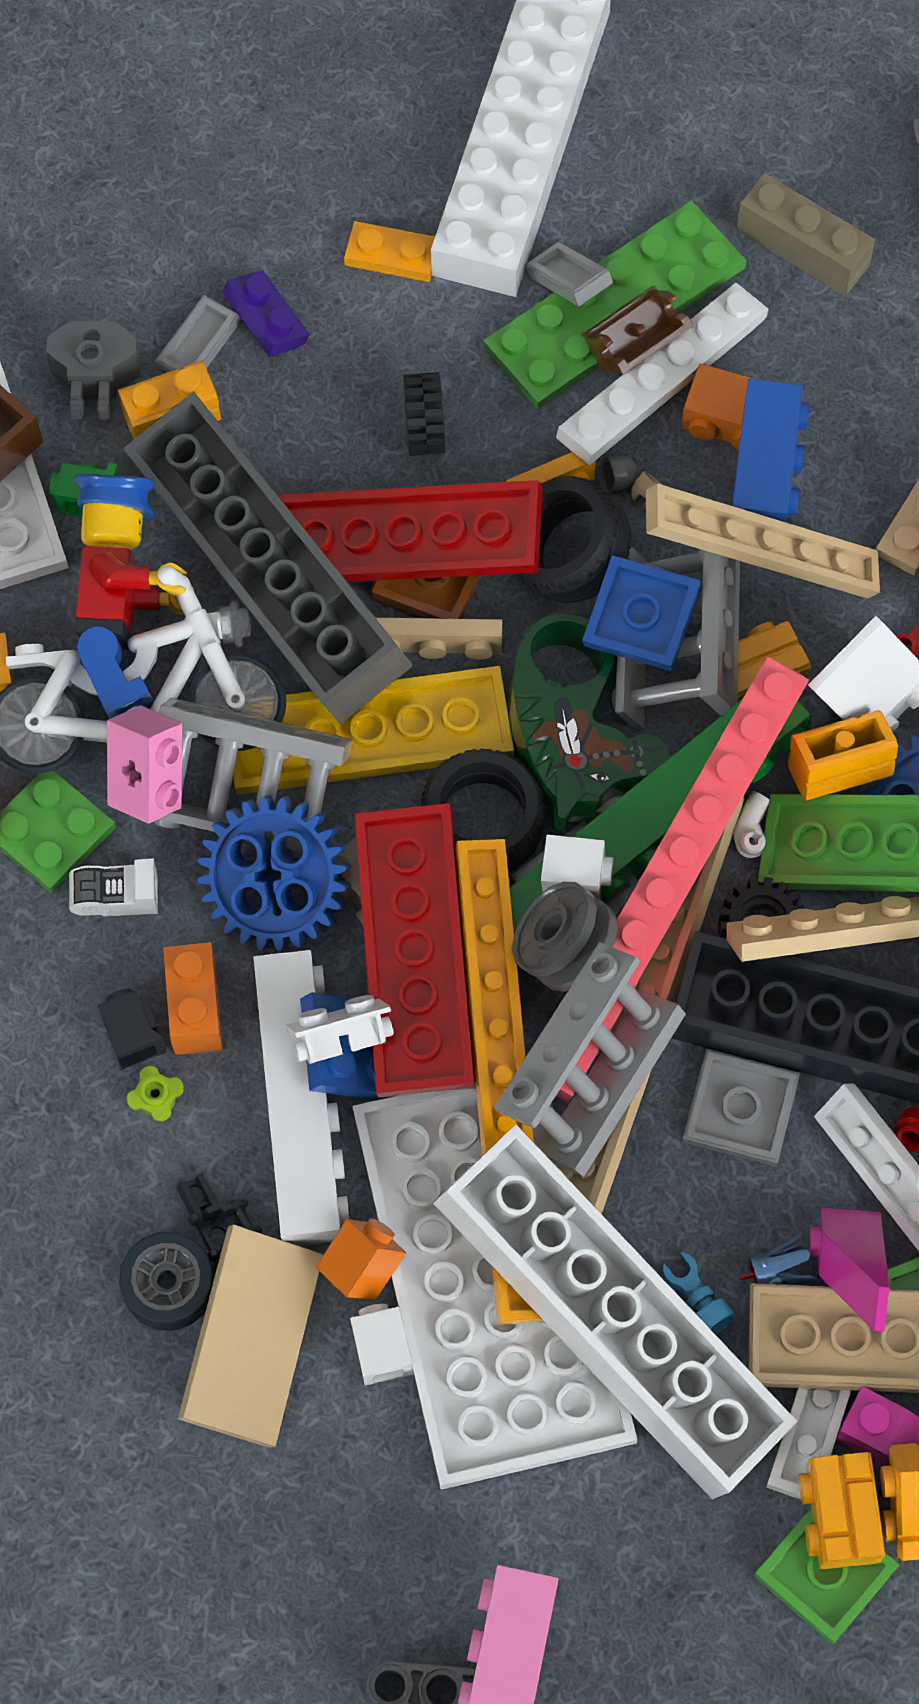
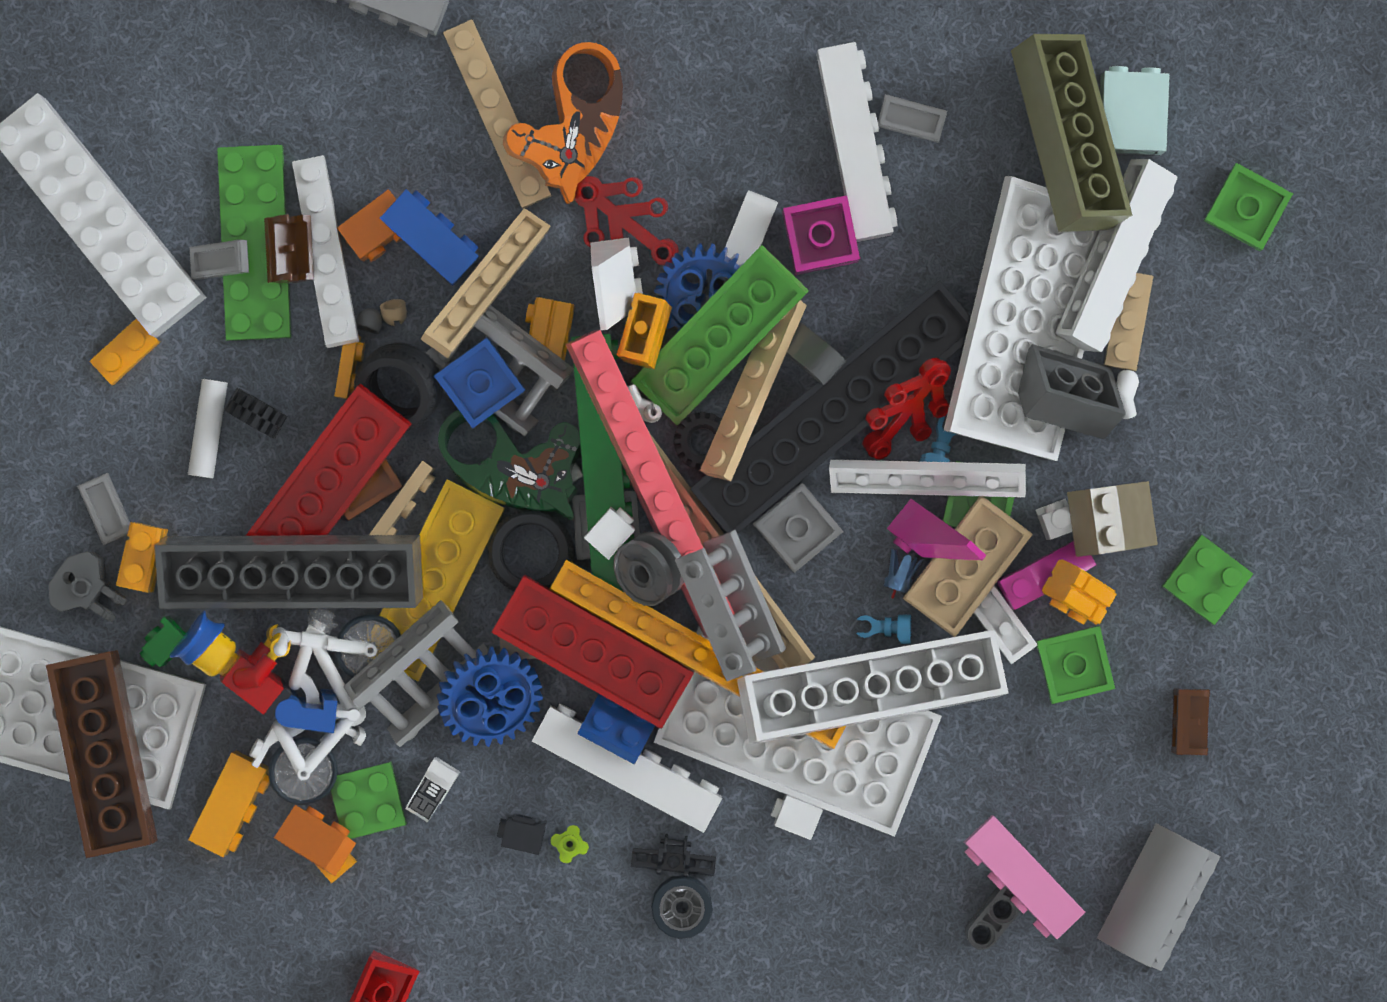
camera: 60 degrees left, 20 degrees up
bright pink brick [107,705,182,824] -> none
orange brick [163,942,223,1055] -> none
tan tile [178,1225,323,1448] -> none
dark purple plate [223,270,310,357] -> none
white hinge [286,995,393,1064] -> none
orange brick [316,1219,407,1300] -> none
dark tan brick [736,173,875,297] -> none
light orange brick [799,1452,885,1569] -> none
none -> white piece [188,379,228,478]

